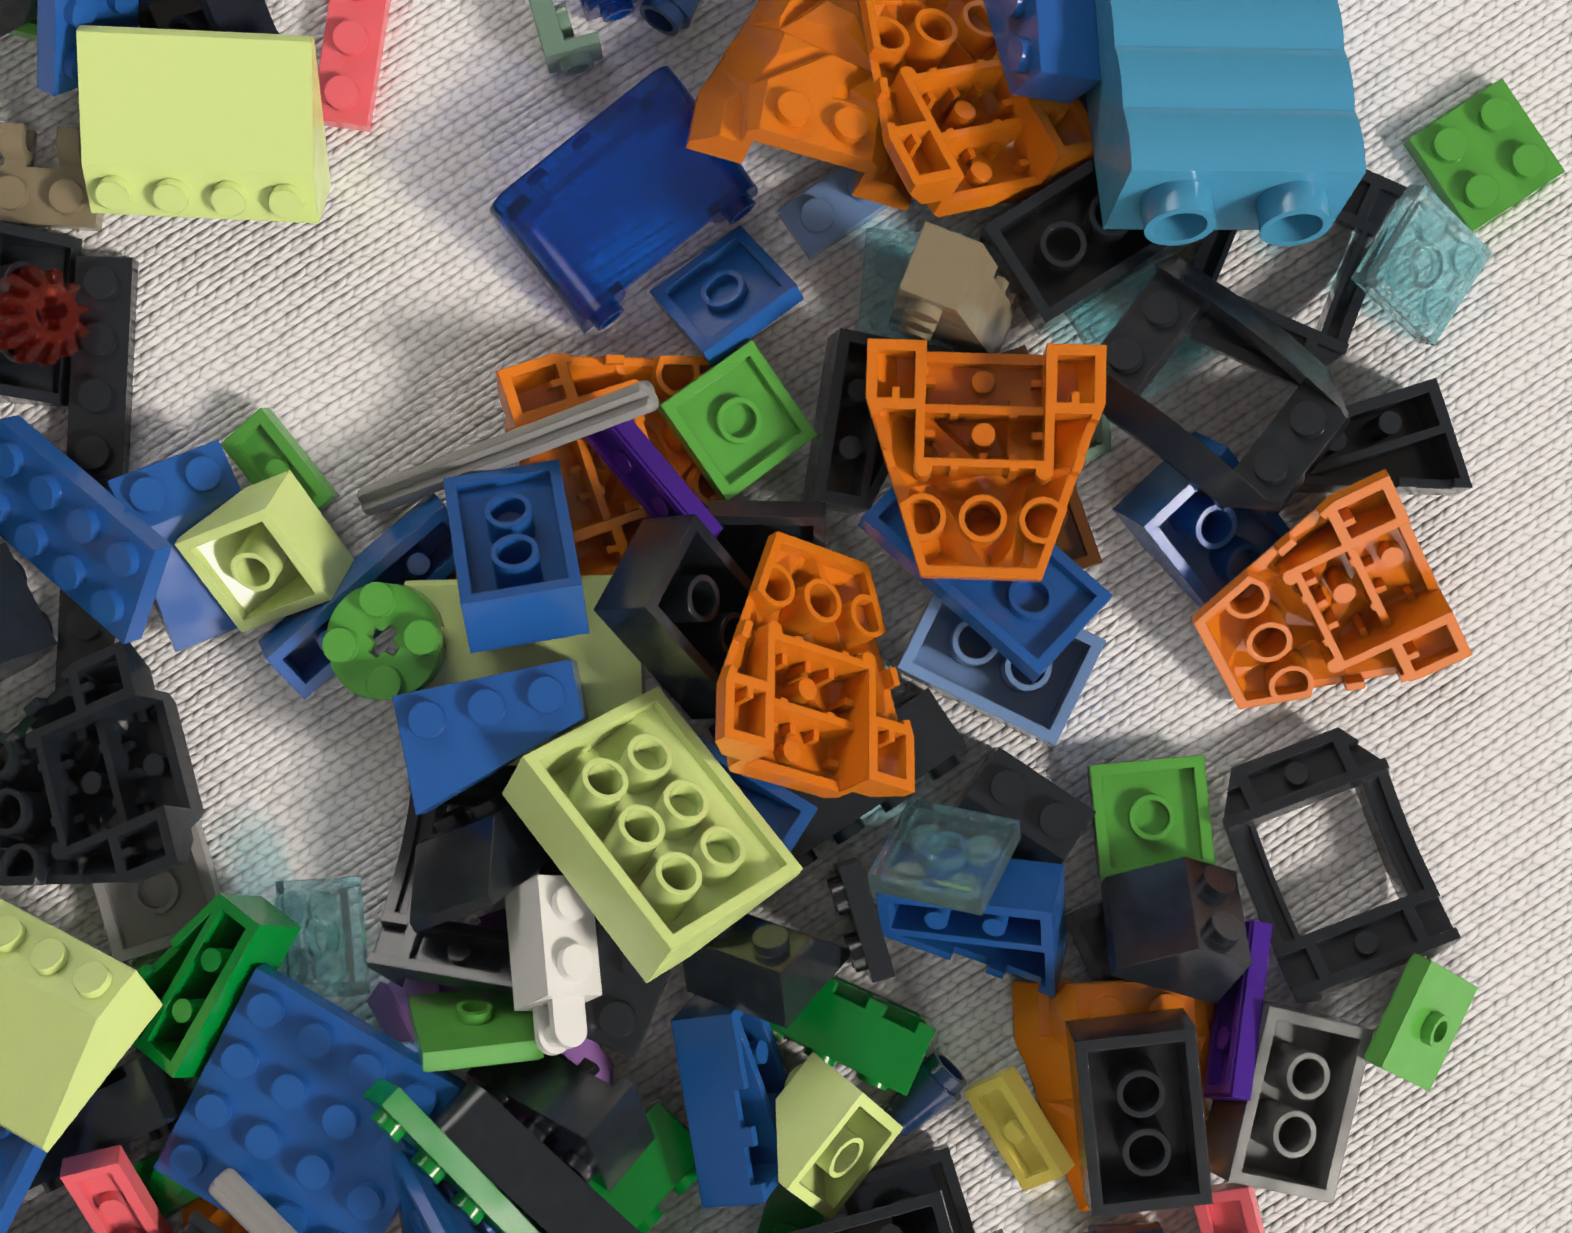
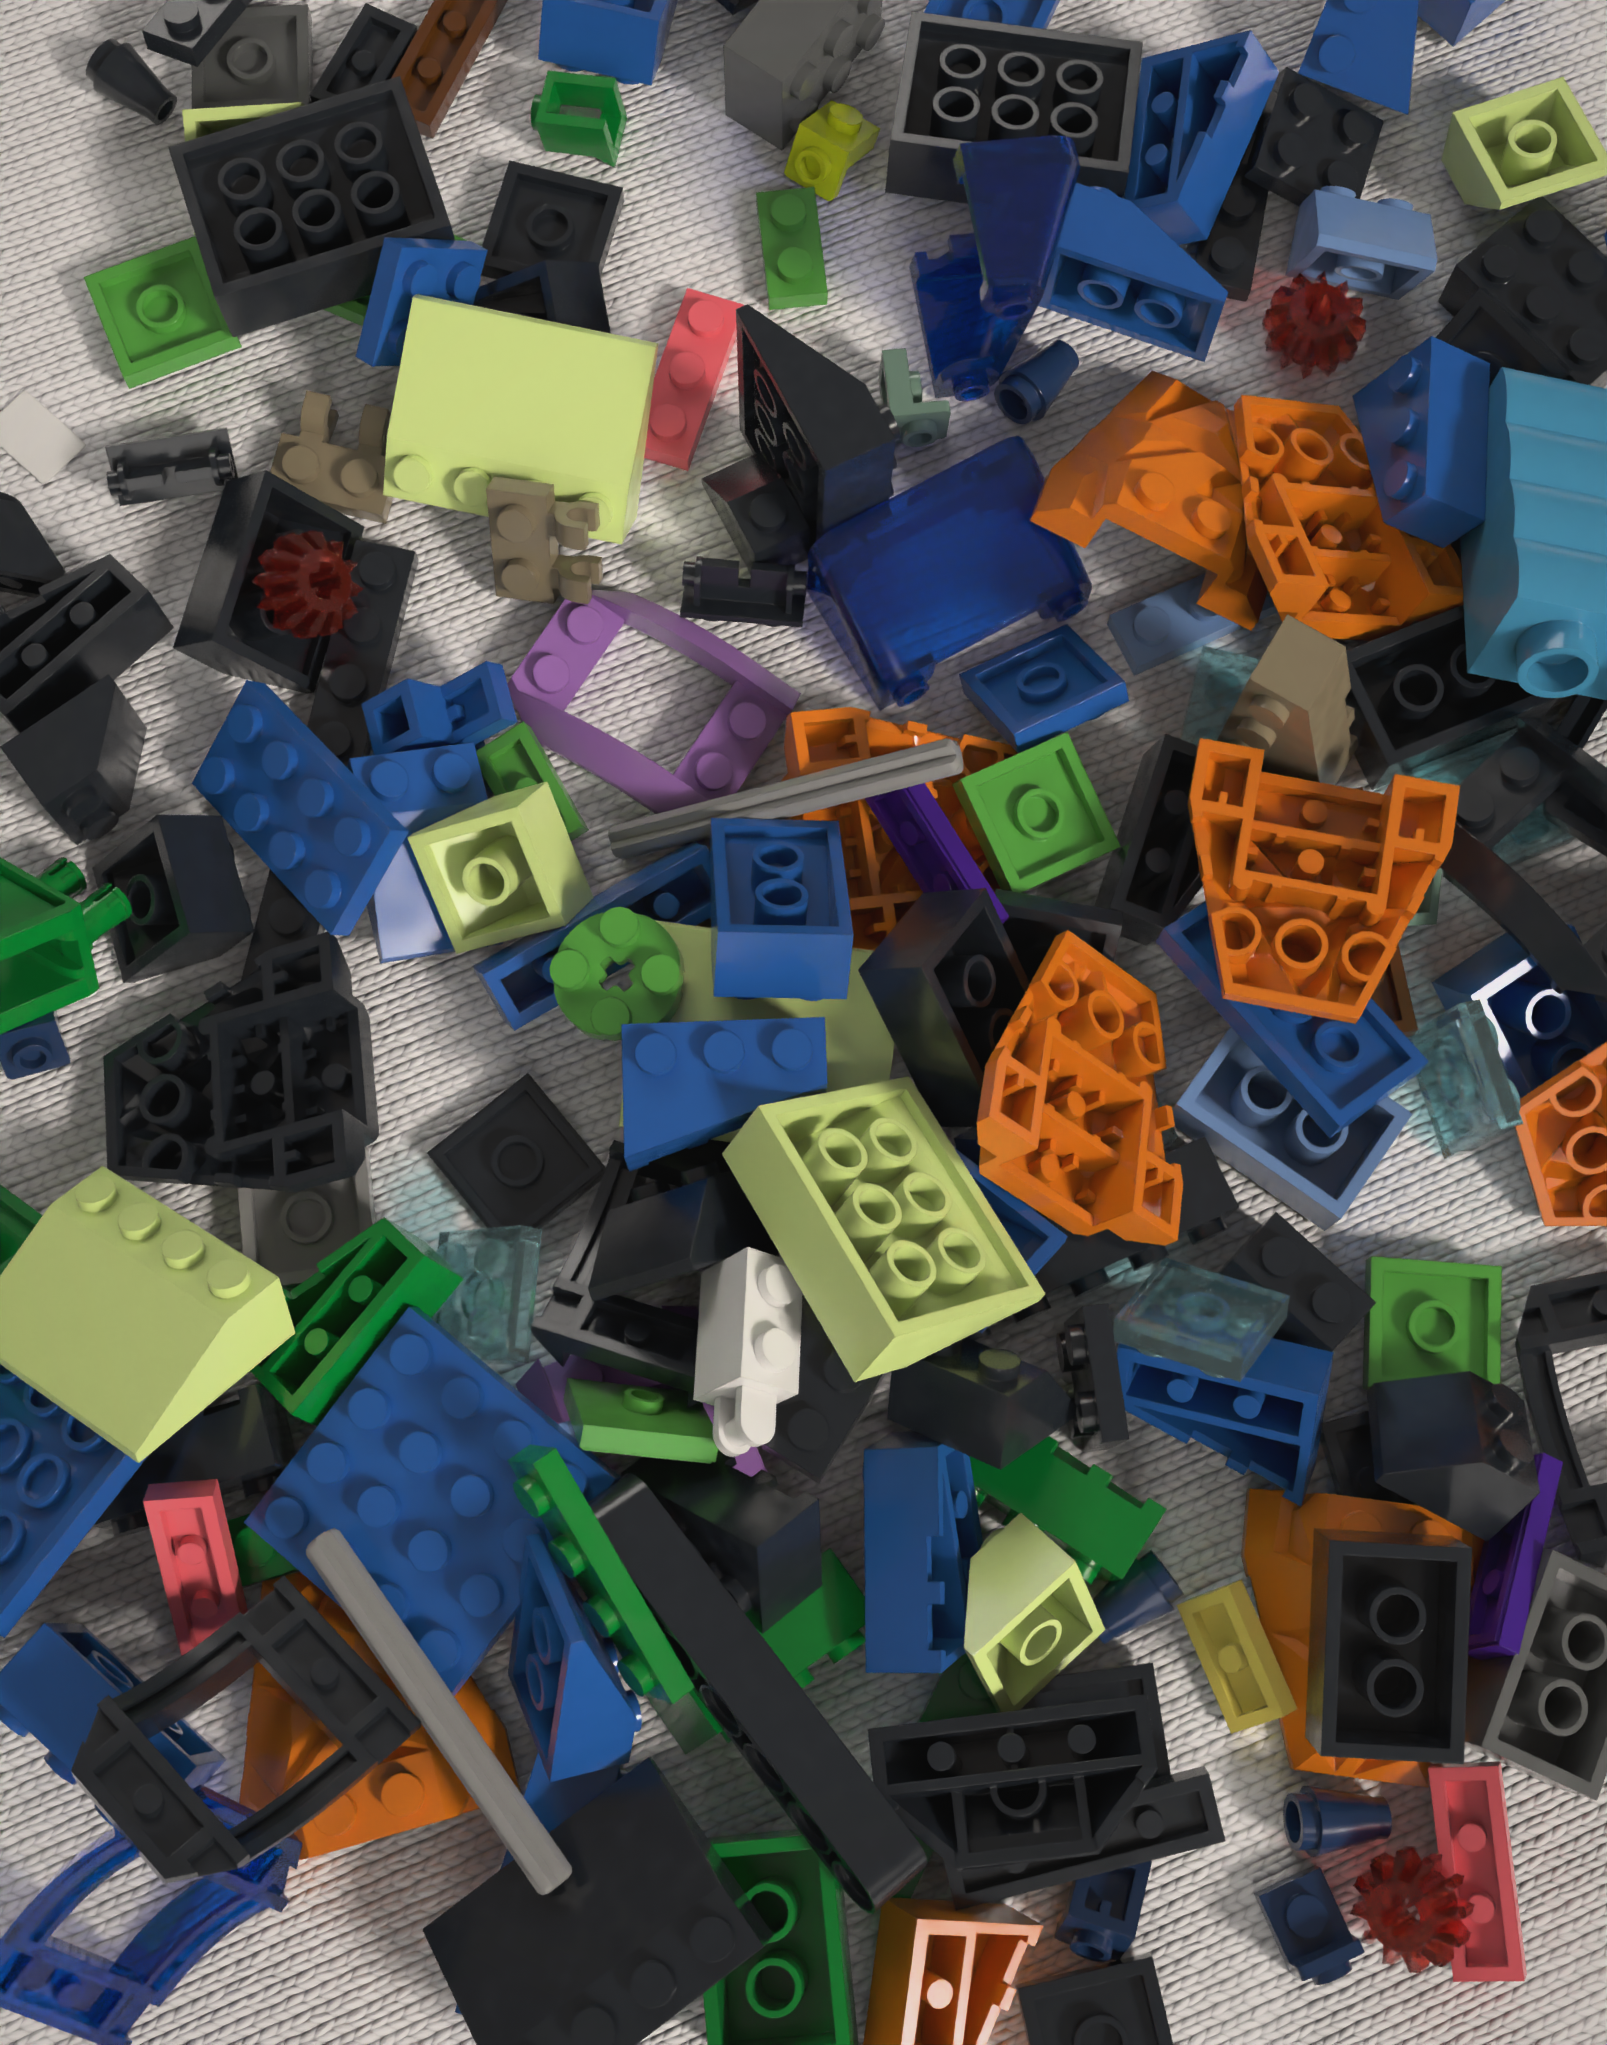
camera: 10 degrees right, 10 degrees down
none -> blue brick [361,661,518,755]
none -> black tile [427,1073,606,1254]
none -> dark tan plate [486,476,603,604]
none -> medium lavender wedge [507,589,801,844]
none -> black hinge [680,556,807,628]
none -> black slope [702,454,810,574]
none -> black slope [736,304,900,578]
none -> clear light blue plate [1407,999,1523,1159]

